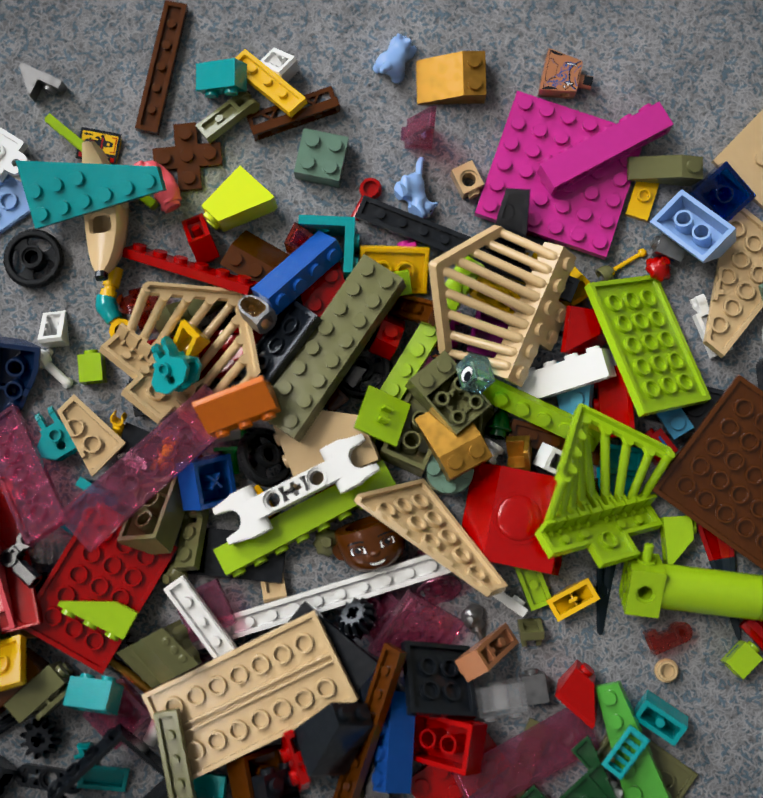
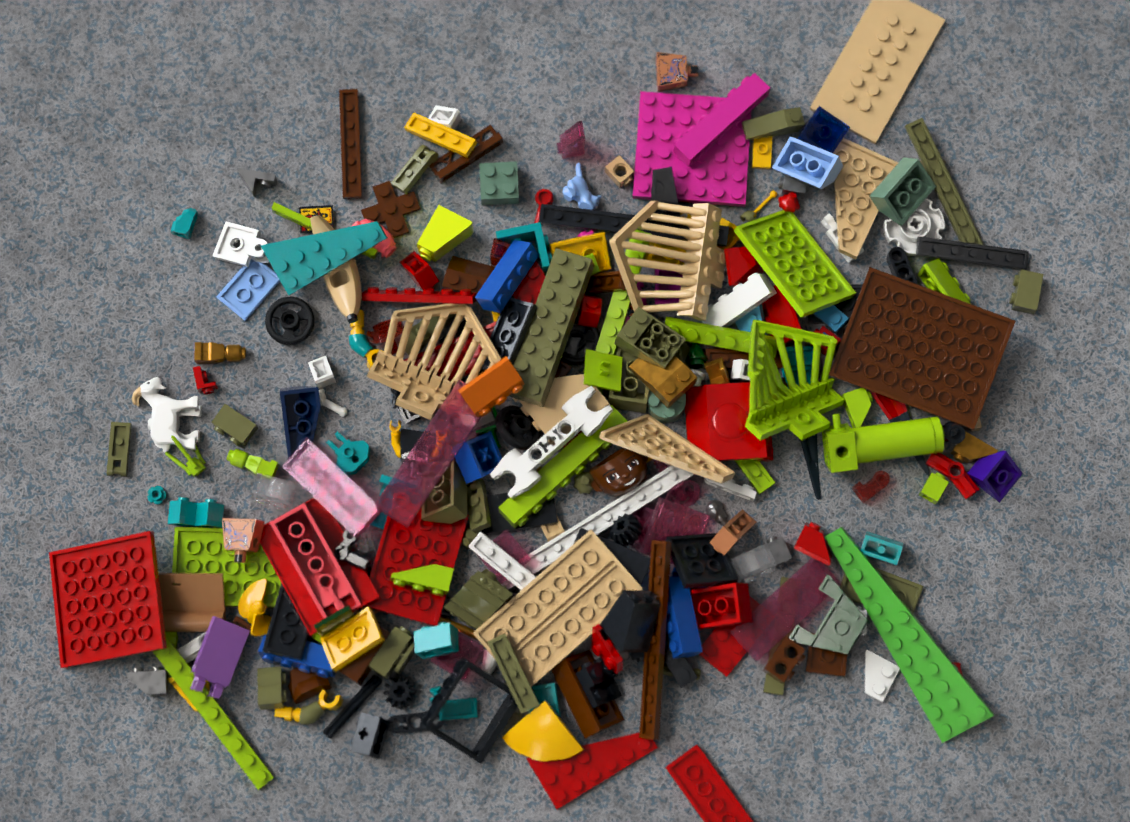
camera: 15 degrees left, 5 degrees down
tan wing [57,394,126,478] -> none
lime brick [77,349,107,385] -> none
teal hinge [151,336,202,394] -> none
yellow slope [173,319,211,357] -> none
teal brick [196,58,247,99] -> none
flat silver rock [238,295,277,334] -> none
light blue animal [373,33,417,83] -> none
slope [416,51,486,105] -> none
clear light blue brick [455,353,495,394] -> none
olive tile [517,618,544,647] -> none
yellow slope [546,577,600,622] -> none
teal slope [601,724,650,780] -> none
tan plate [654,658,679,683] -> none

